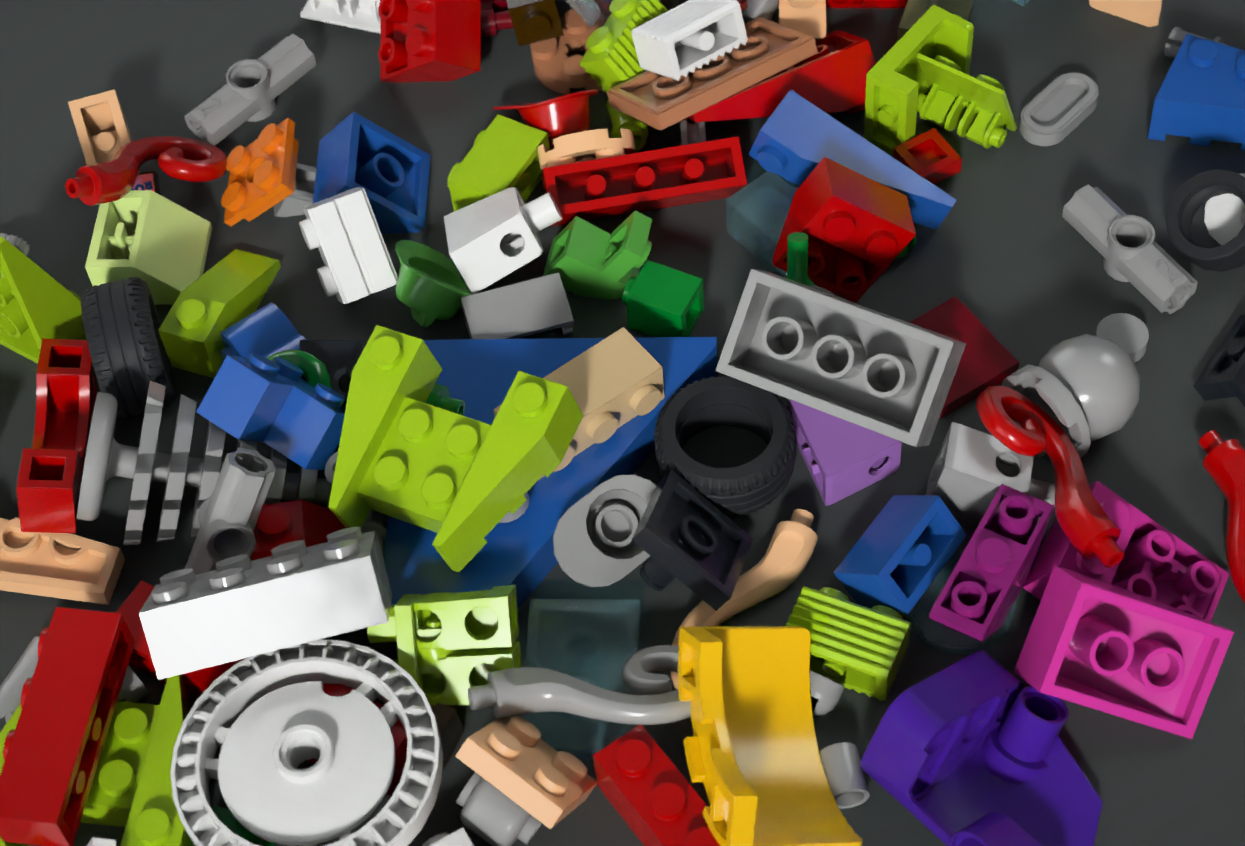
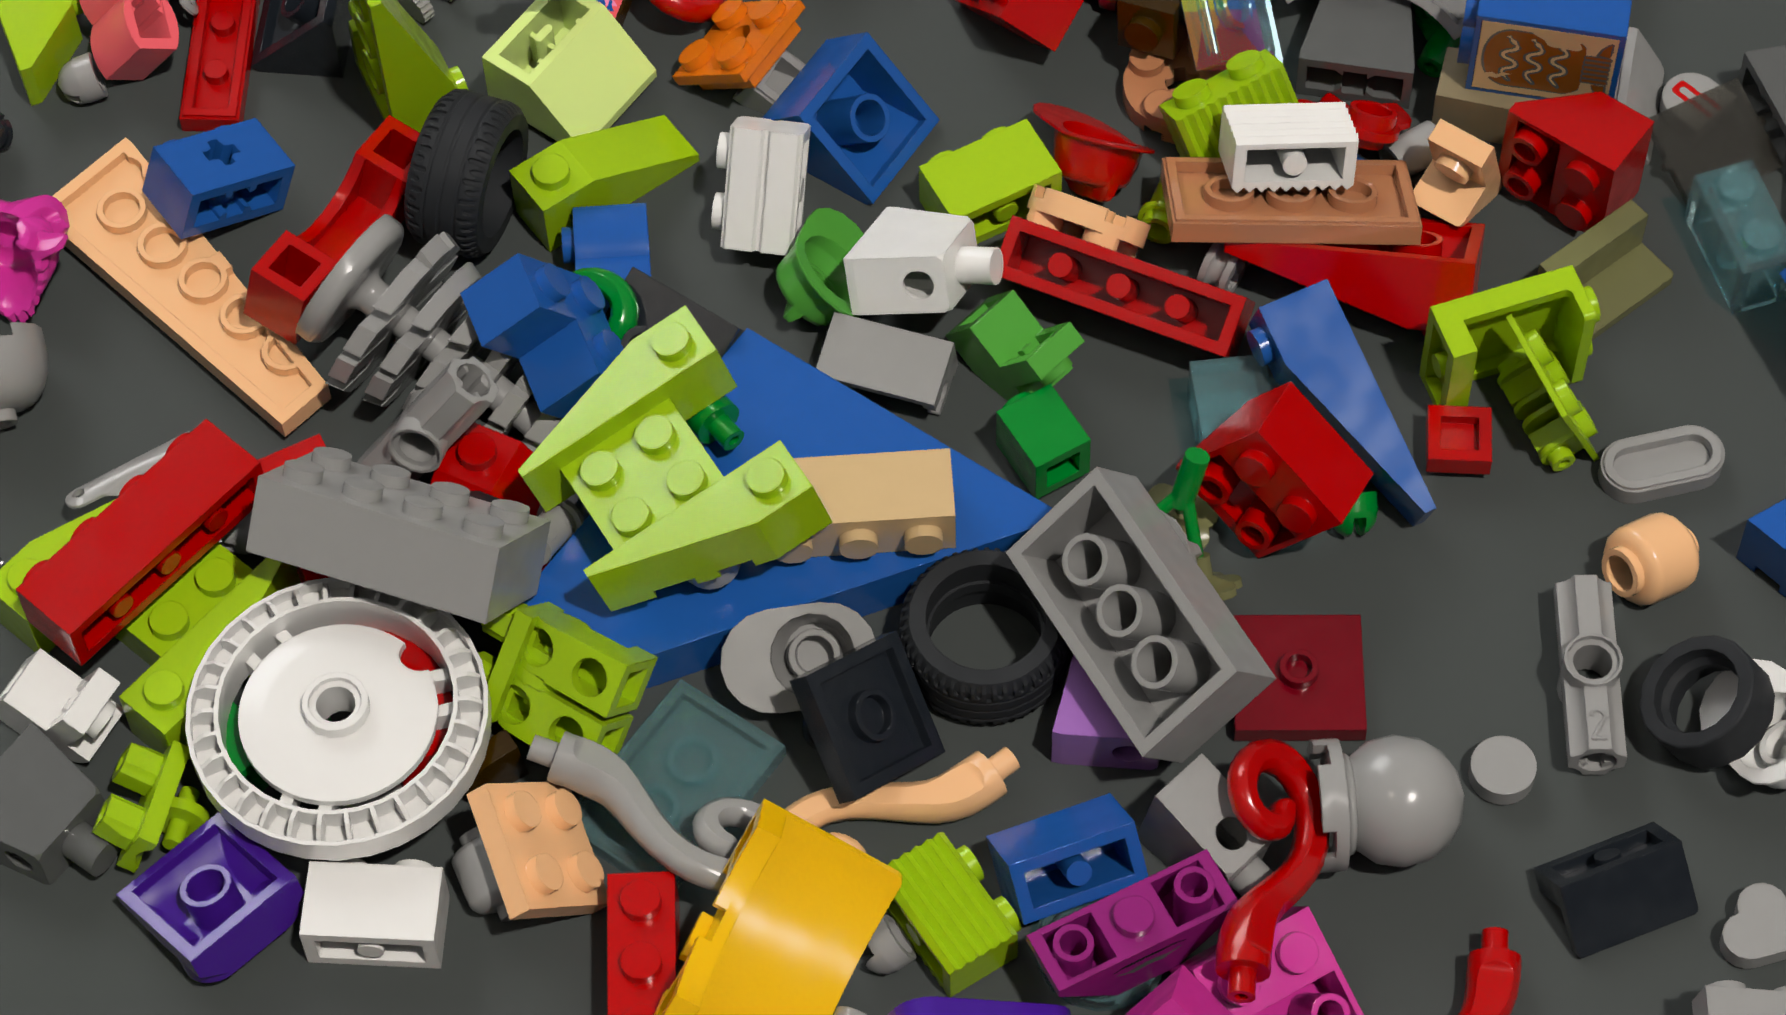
camera: 30 degrees right, 5 degrees up
none -> light nougat head [1601,512,1700,606]

